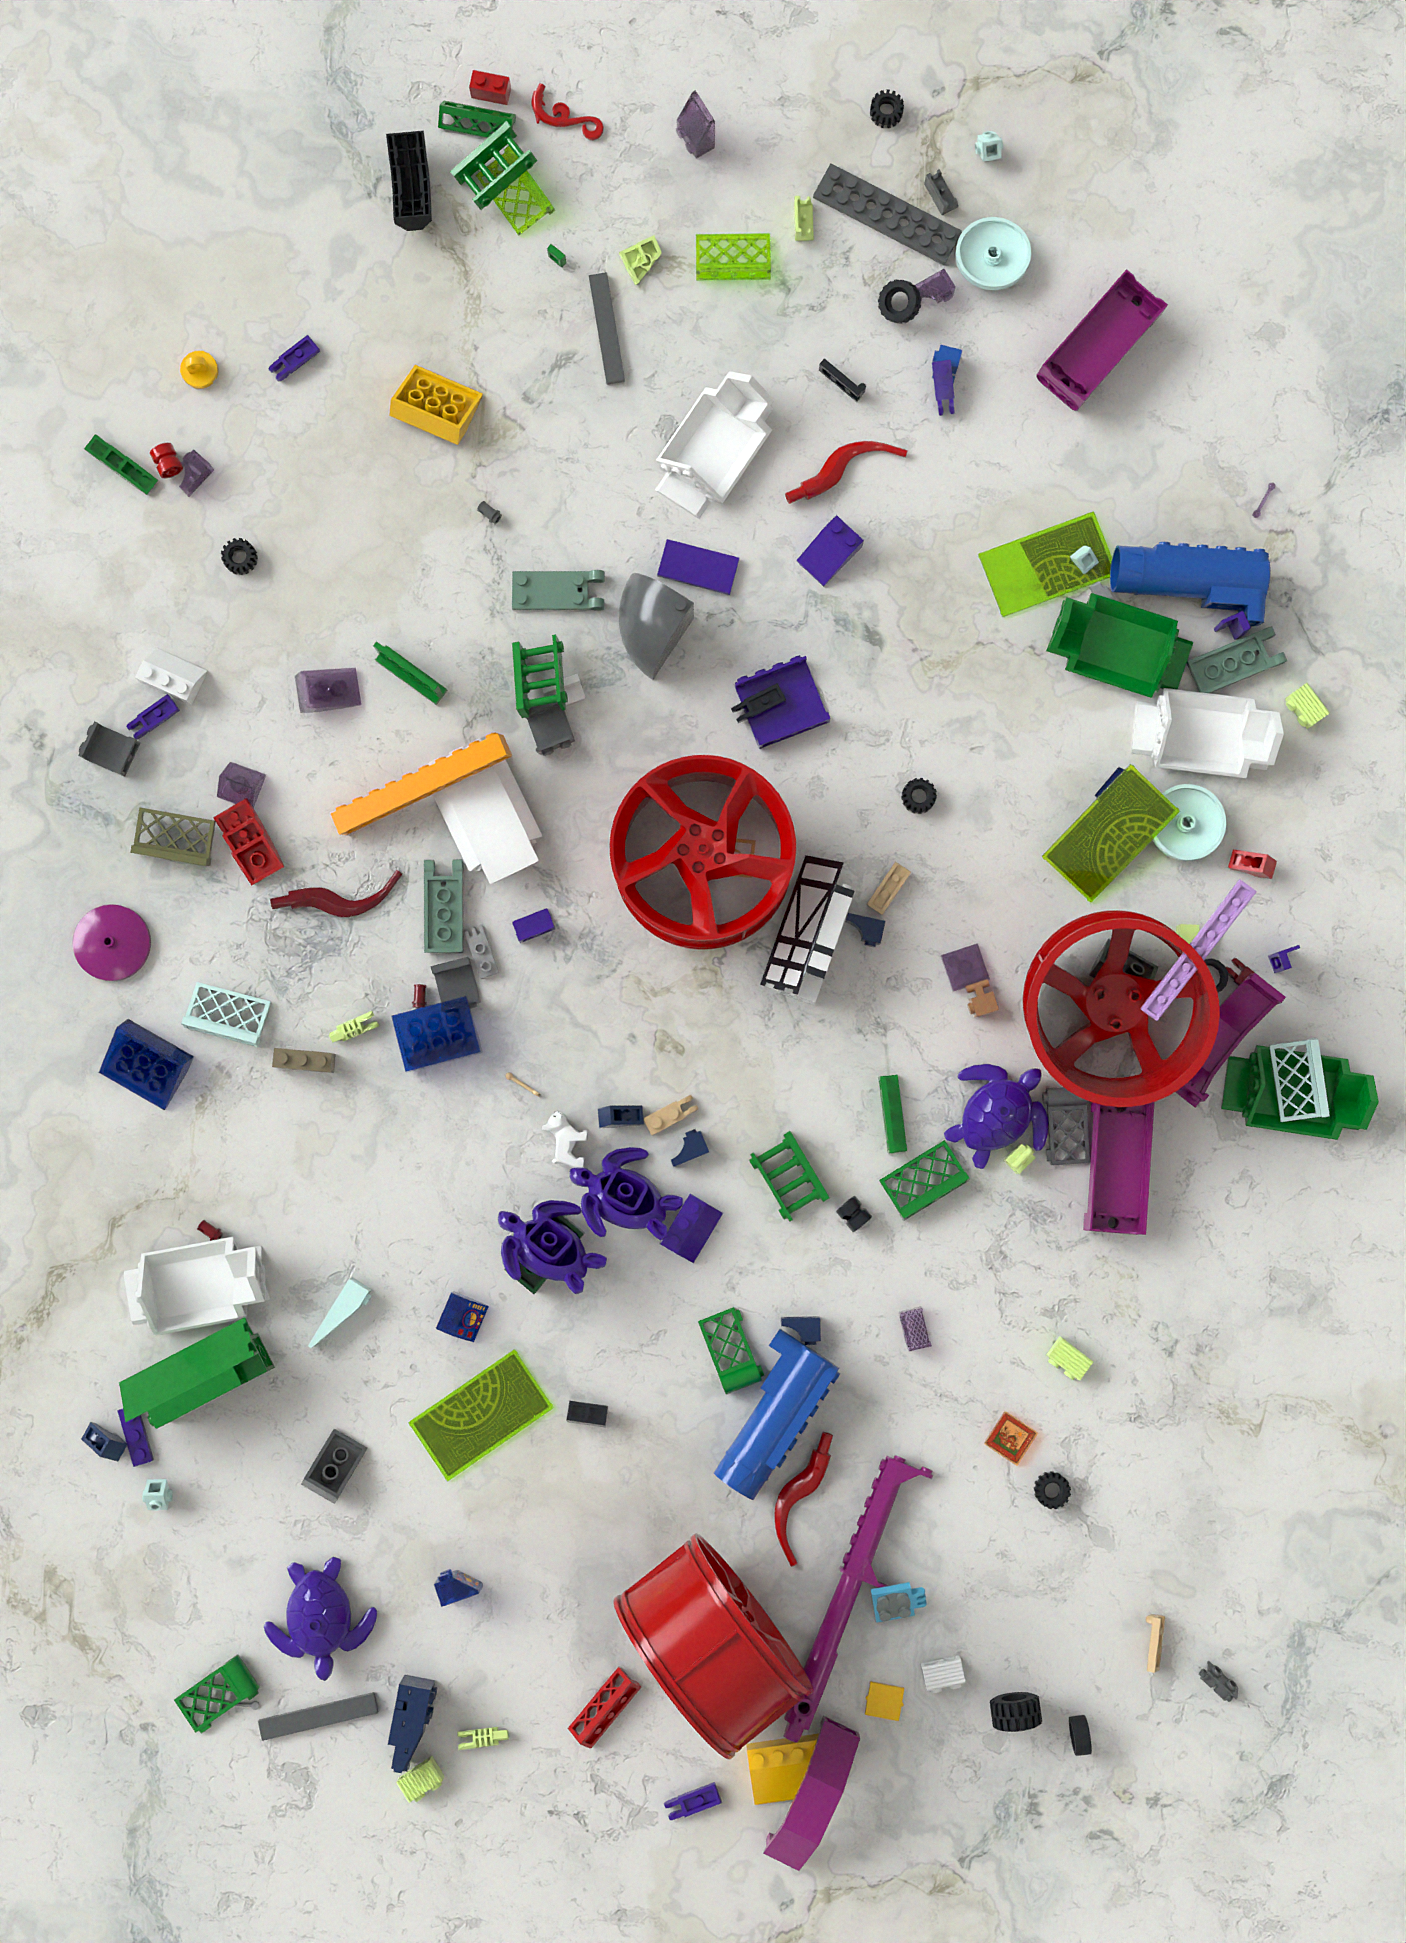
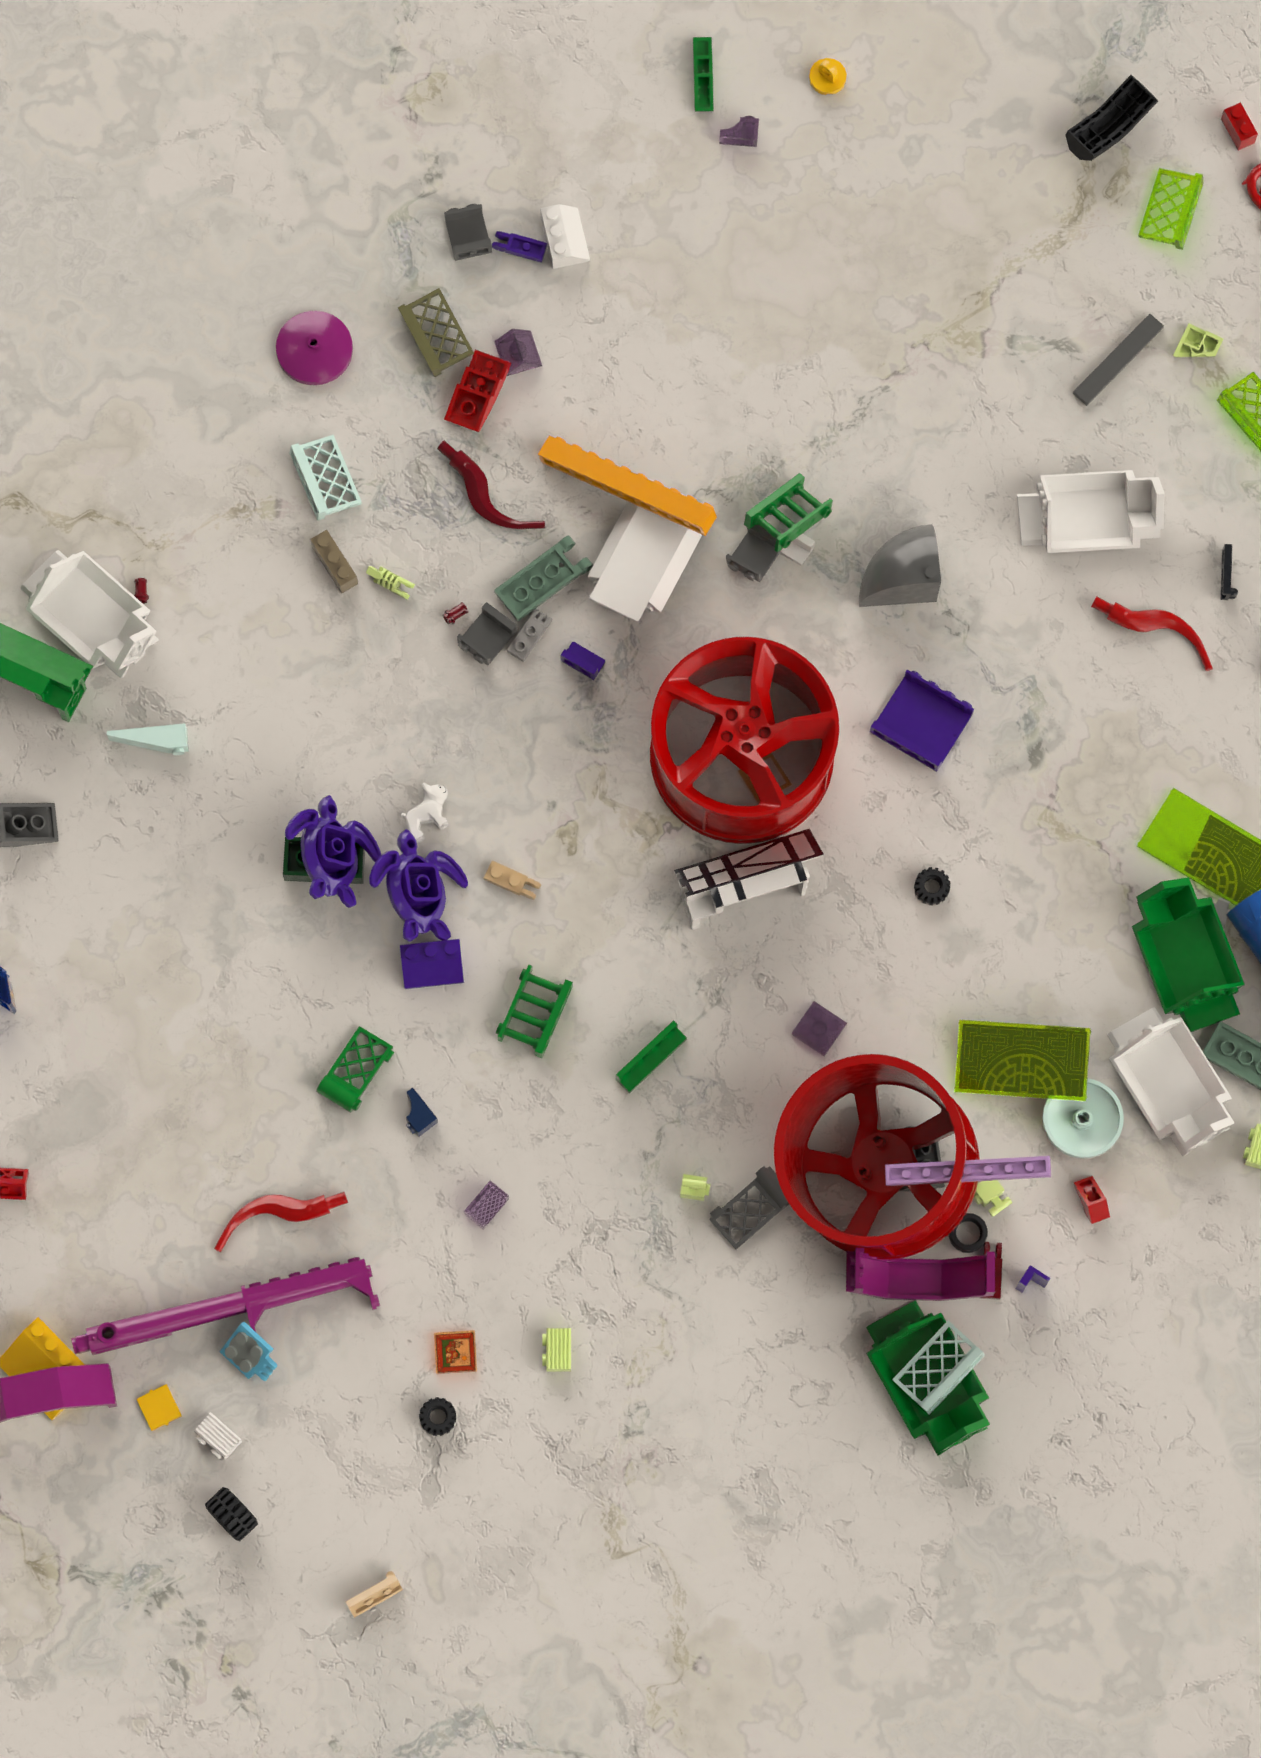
camera: 50 degrees right, 10 degrees down
clear blue slope [98,1019,194,1110] -> none
red wheel [150,442,183,479] -> none
black tyre [221,538,258,575] -> none
dark purple hinge [268,335,320,382] -> none
clear purple slope [295,668,361,713] -> none
green fence [373,641,448,705] -> none
yellow slope [389,365,483,445] -> none
clear blue slope [391,996,483,1073] -> none
clear neon green piece [408,1349,554,1482] -> none
clear blue slope [436,1291,489,1342] -> none
green fence [438,100,516,138] -> none
green fence [450,121,537,210] -> none
dark grey pin [477,501,502,524] -> none
tan hinge [505,1072,540,1097] -> none
sand green hinge [512,570,605,611] -> none
green tile [547,244,567,268] -> none
black hinge [566,1400,608,1428] -> none
dark blue arch [598,1105,644,1128] -> none
red wheel [613,1533,814,1759] -> none
dark purple tile [657,539,740,595] -> none
dark blue arch [671,1129,709,1167] -> none
blue piece [714,1329,840,1500] -> none
black hinge [731,683,786,723] -> none
dark purple slope [796,515,864,587] -> none
black wheel [836,1196,872,1232] -> none
dark blue arch [845,913,886,947] -> none
tan hinge [867,861,911,915] -> none
green fence [879,1140,970,1221] -> none
dark purple animal [944,1064,1048,1169] -> none
medium nougat brick [965,979,999,1017] -> none
black tyre [1069,1715,1092,1756] -> none
light aqua slope [1070,546,1099,574] -> none
magenta piece [1083,1102,1155,1235] -> none
dark grey hinge [1199,1661,1238,1702] -> none

